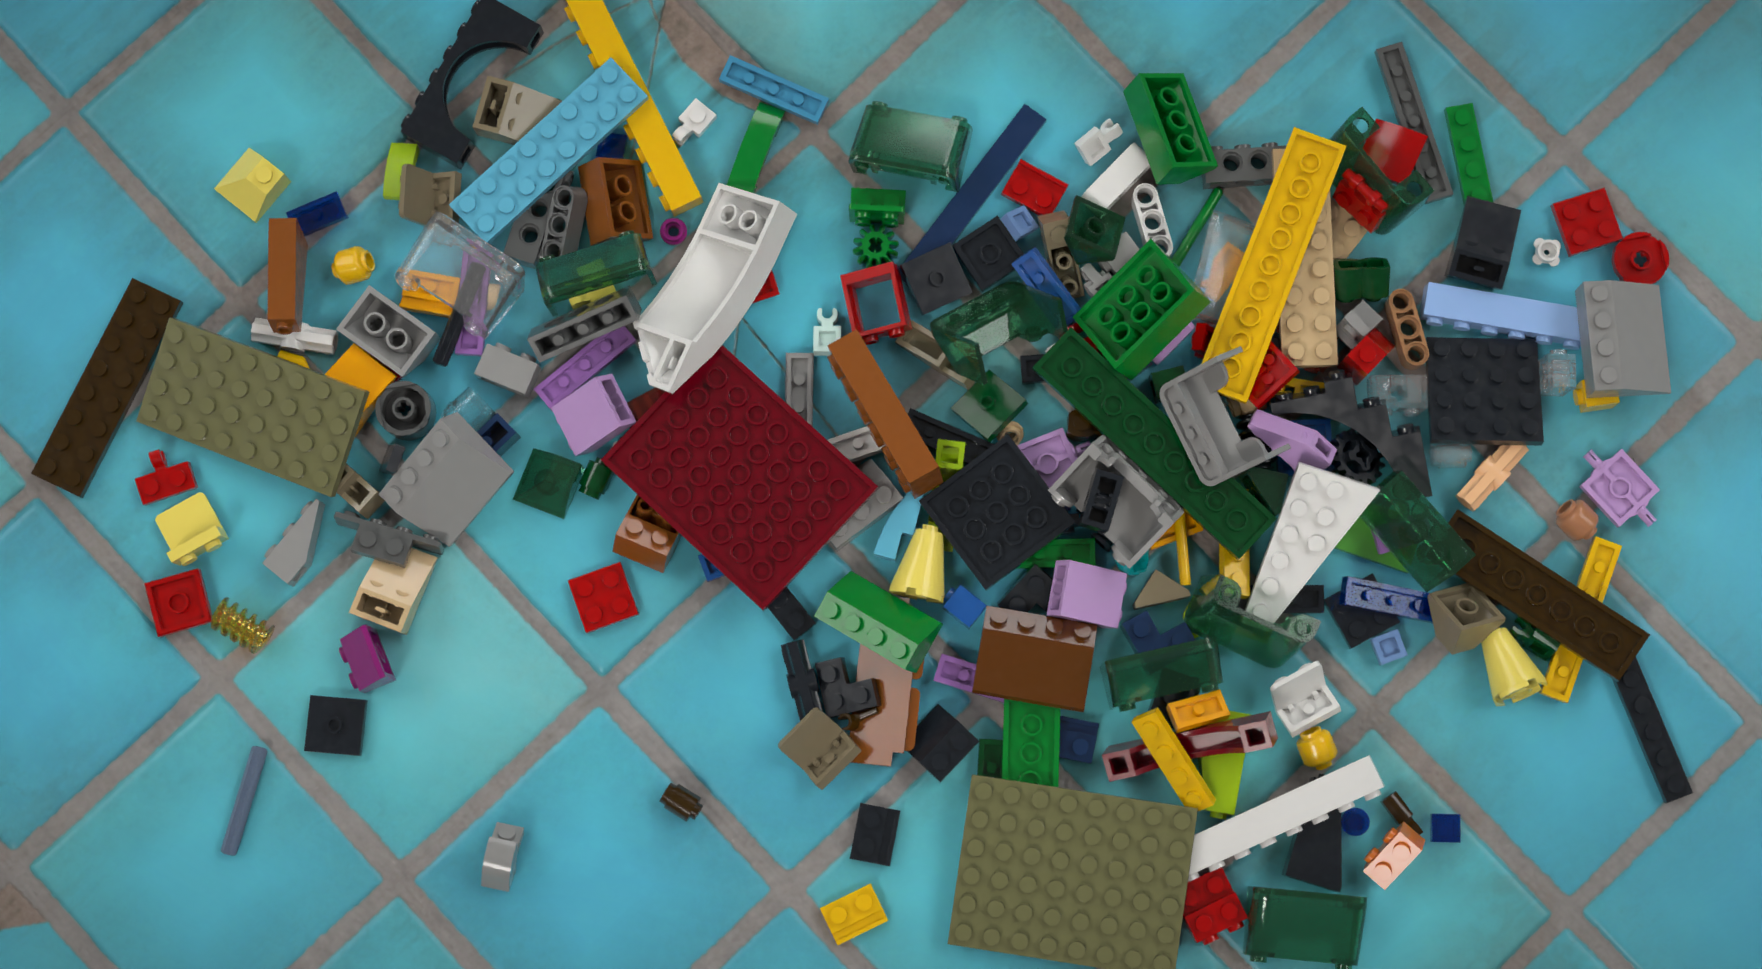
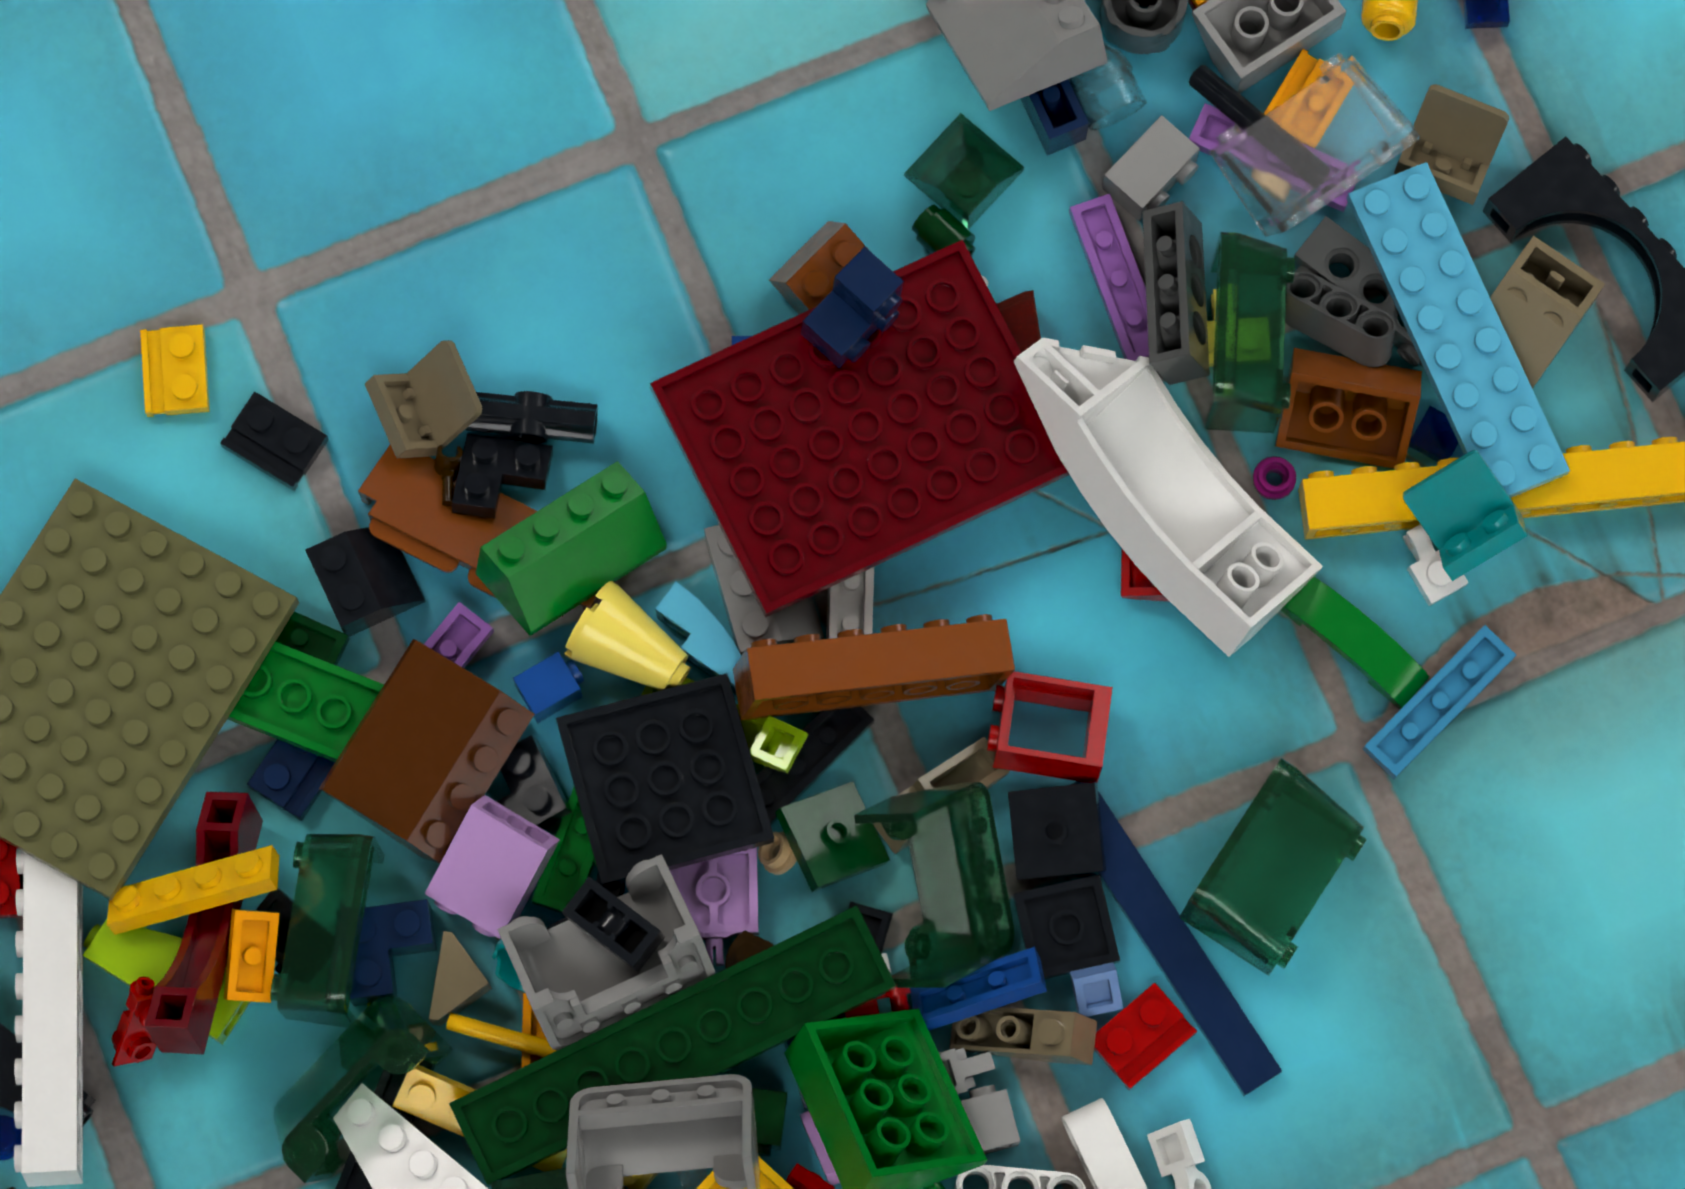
camera: 105 degrees right, 5 degrees down
lime slope [383,143,420,200] -> none
lavender brick [551,374,636,457] -> none
red plate [568,562,639,633] -> none
dark brown brick [659,783,703,822] -> none
black hinge [768,587,816,641] -> none
light grey tile [785,353,814,427] -> none
light aqua plate [813,308,841,356] -> none
green bracket [849,187,906,228] -> none
green gear [853,224,899,268] -> none
clear green slope [1064,195,1126,265] -> none
white bracket [1270,661,1341,738] -> none
yellow head [1296,726,1338,770] -> none
none -> red hinge [111,976,157,1067]
none -> dark blue brick [801,246,904,368]
none -> teal bracket [1403,449,1528,581]

